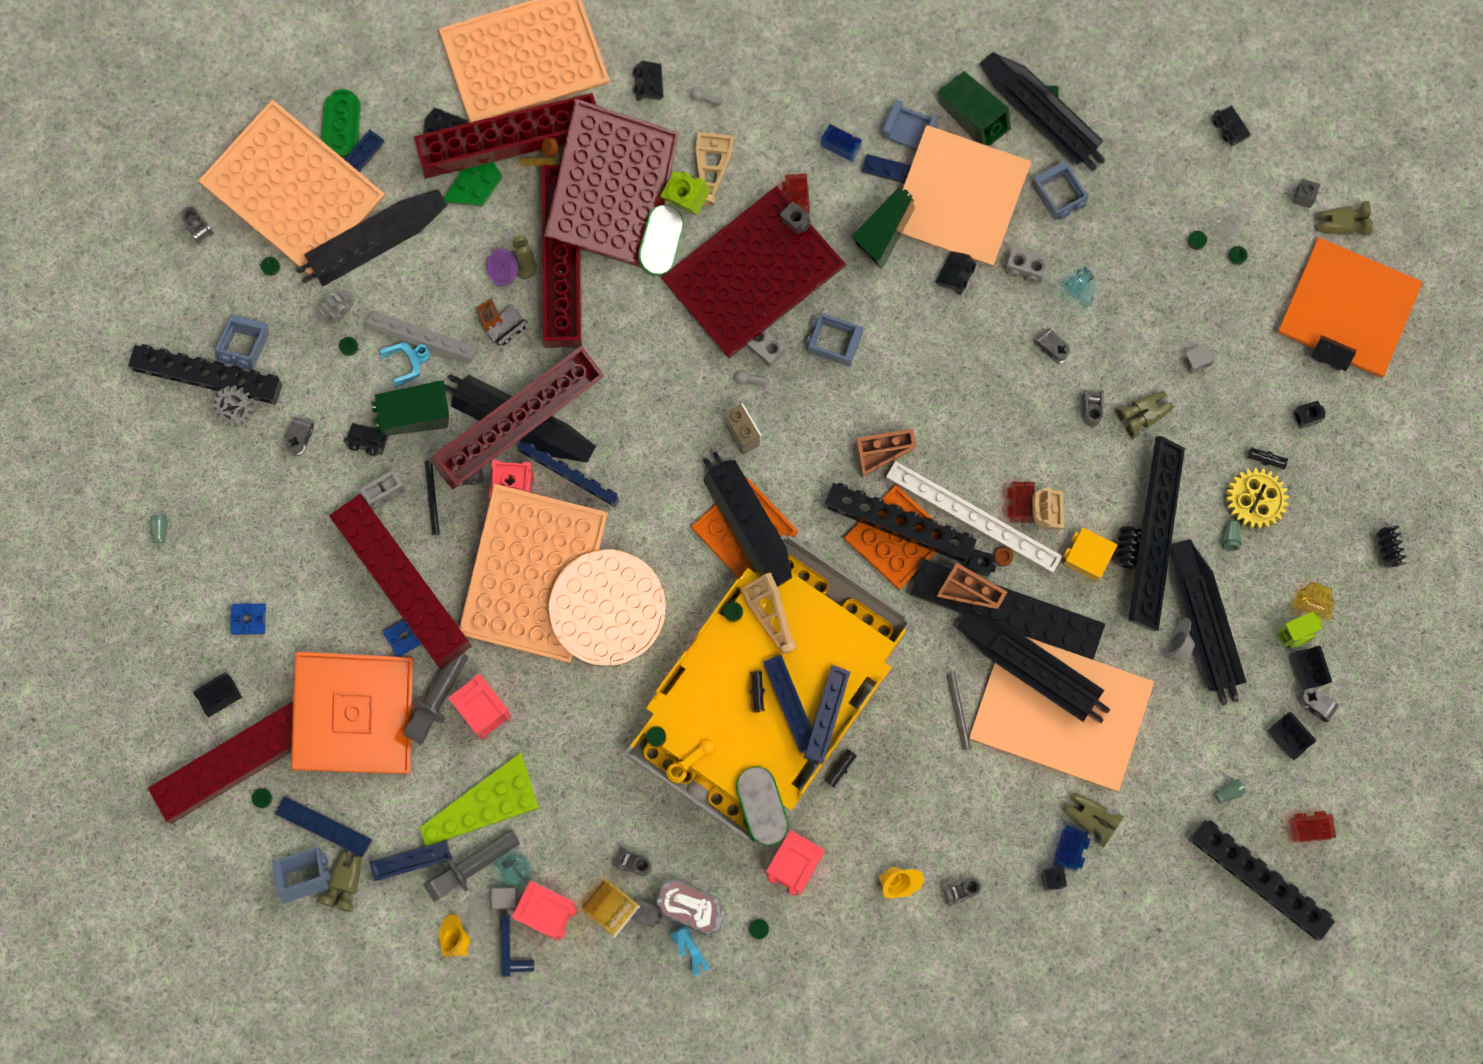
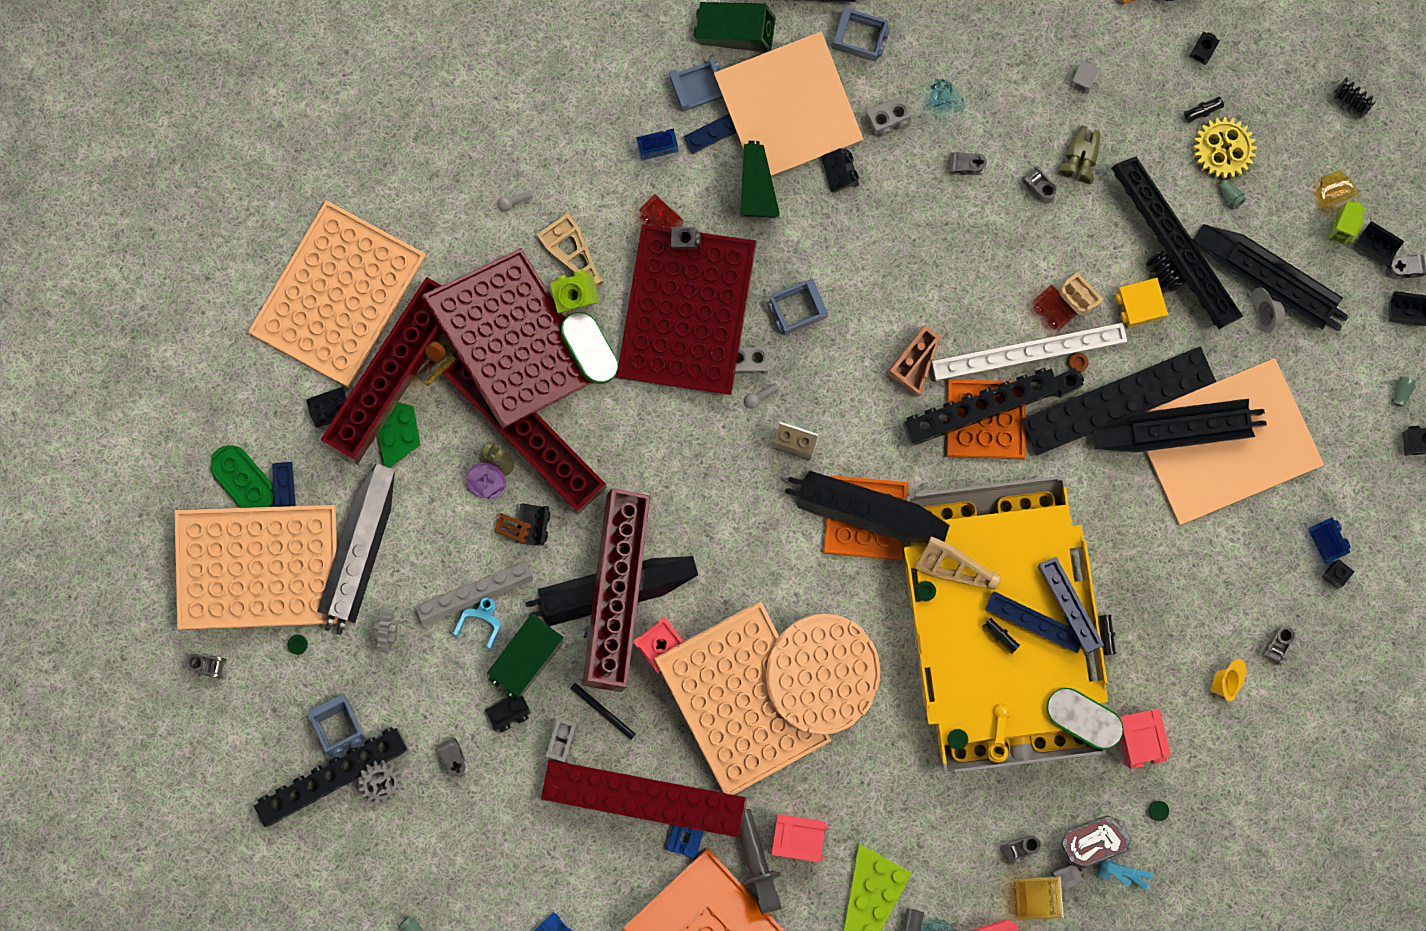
camera: 40 degrees left, 5 degrees up
dark green tile [339,337,359,356] -> none
dark blue plate [517,441,619,507] -> none
black bracket [633,60,664,101] -> none
nougat wedge [937,563,1007,609] -> none
flat silver bar [947,672,971,750] -> none
olive piece [1063,793,1124,847] -> none

